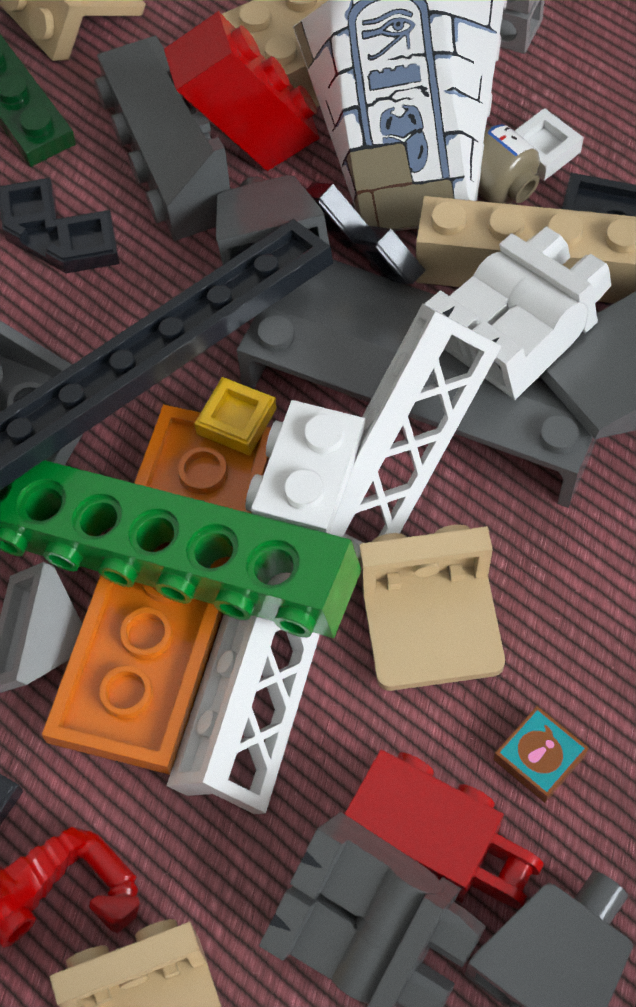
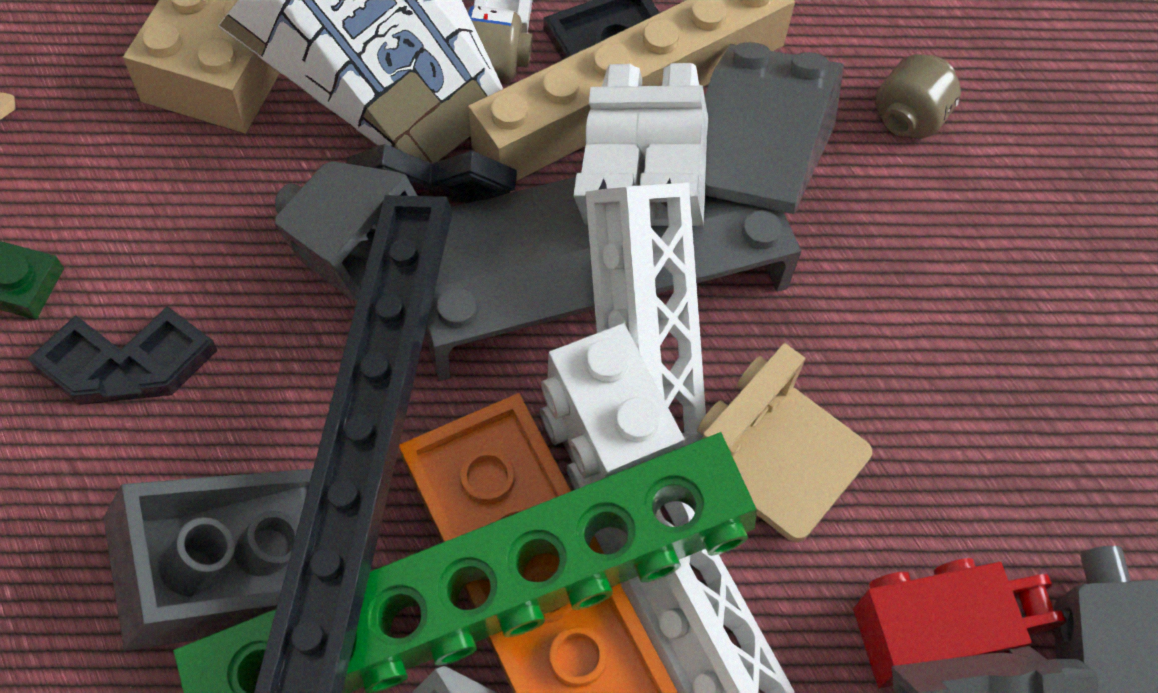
camera: 50 degrees left, 0 degrees up
dark grey wedge [94,35,230,241] -> none
red brick [164,11,320,172] -> none
yellow tile [194,377,277,456] -> none
tile [493,706,589,803] -> none

